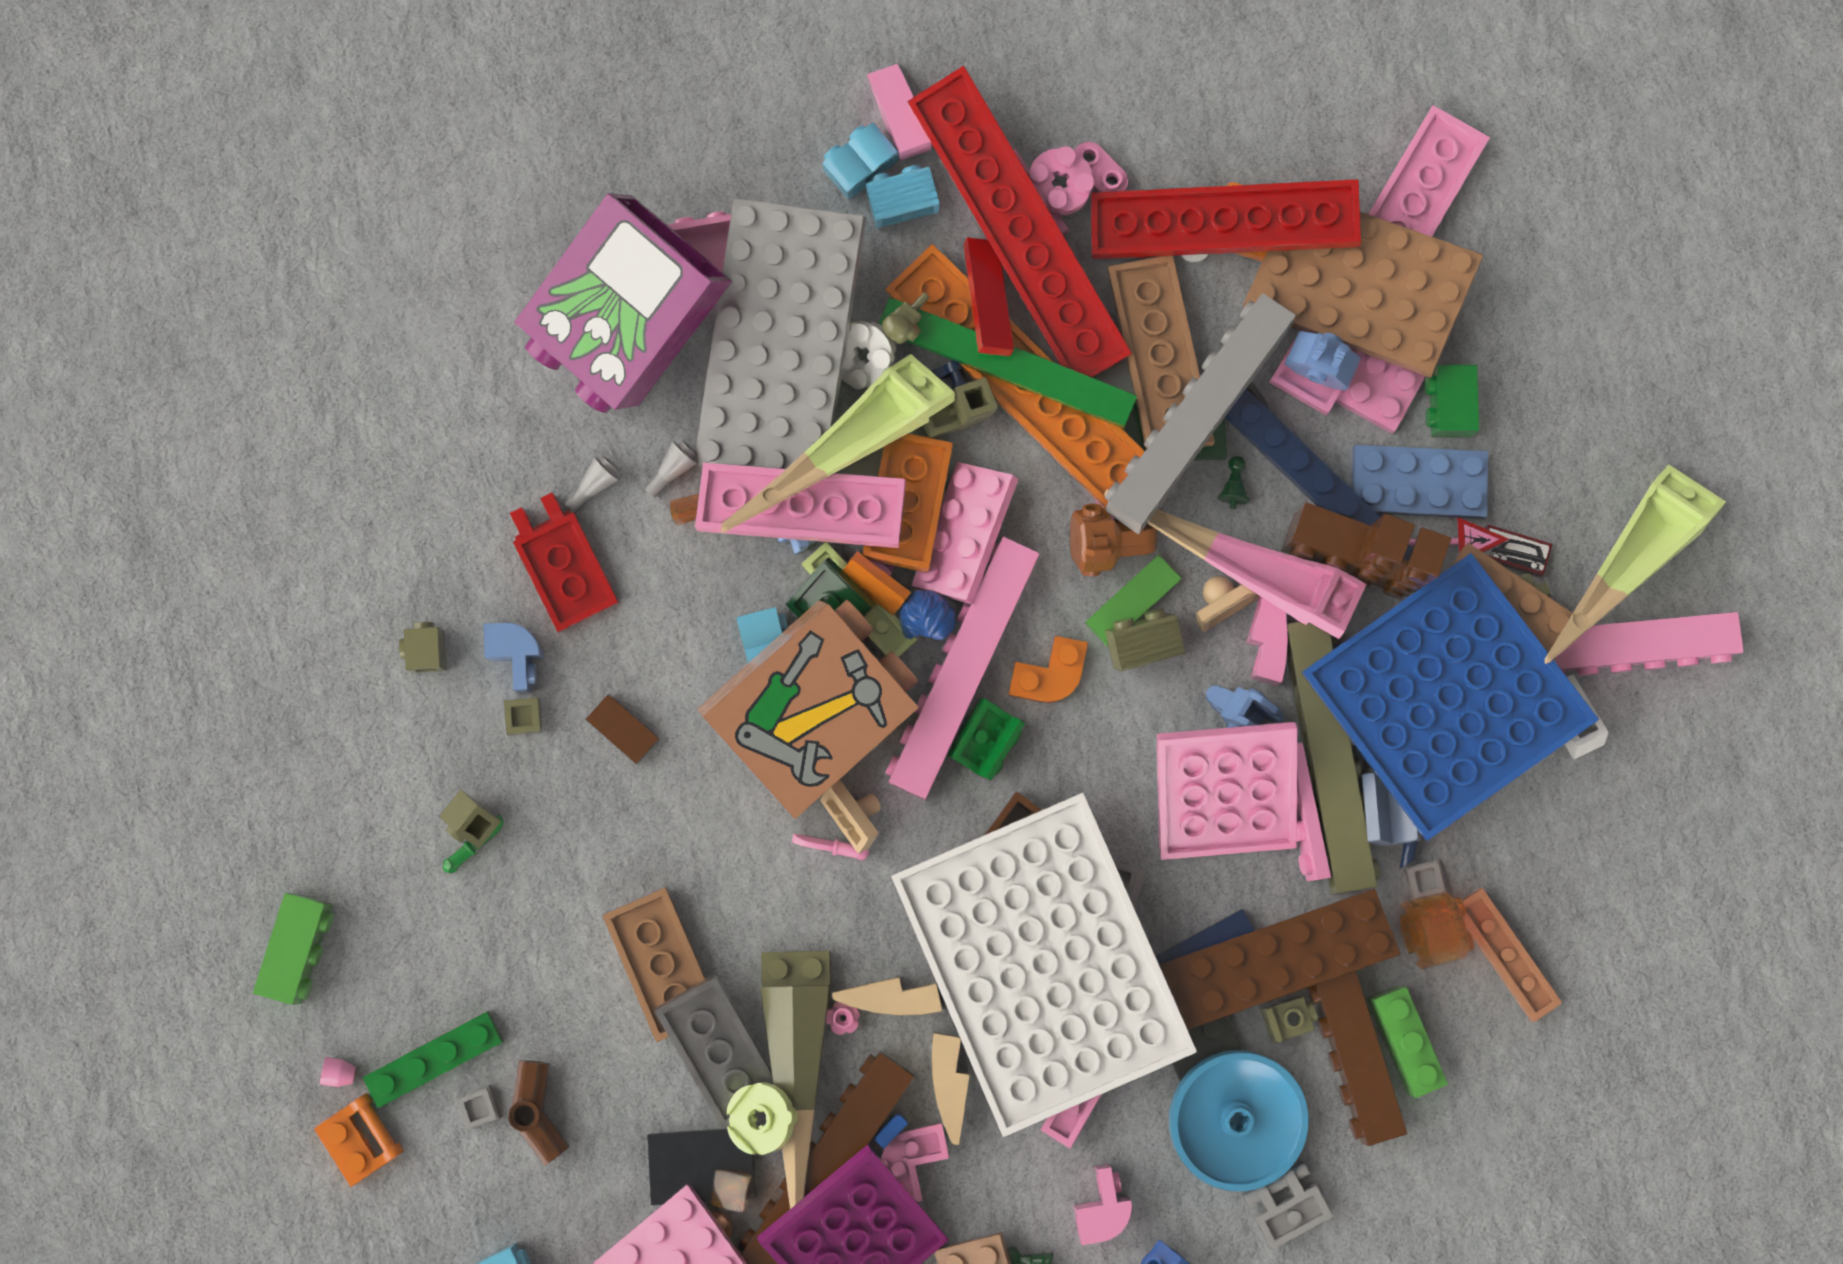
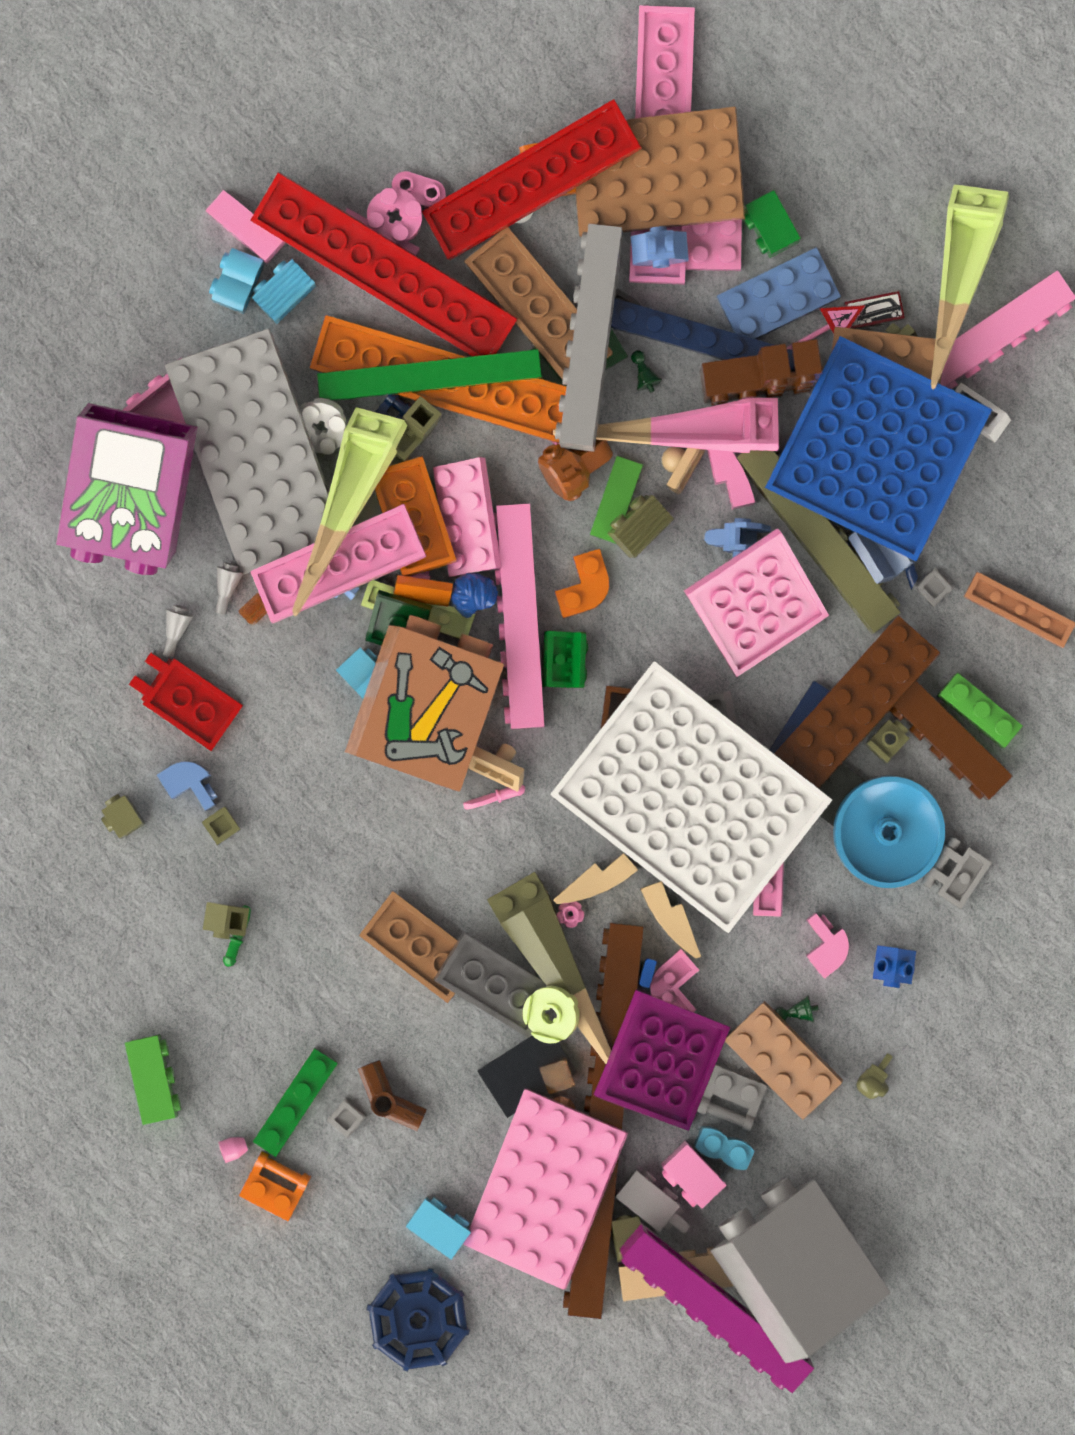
camera: 20 degrees left, 5 degrees up
reddish brown tile [585,694,660,765] -> none
olive piece [882,293,929,344] -> none
red tile [963,237,1014,356] -> none
bright pink plate [1296,743,1331,881] -> none
clear orange brick [1400,892,1474,969] -> none

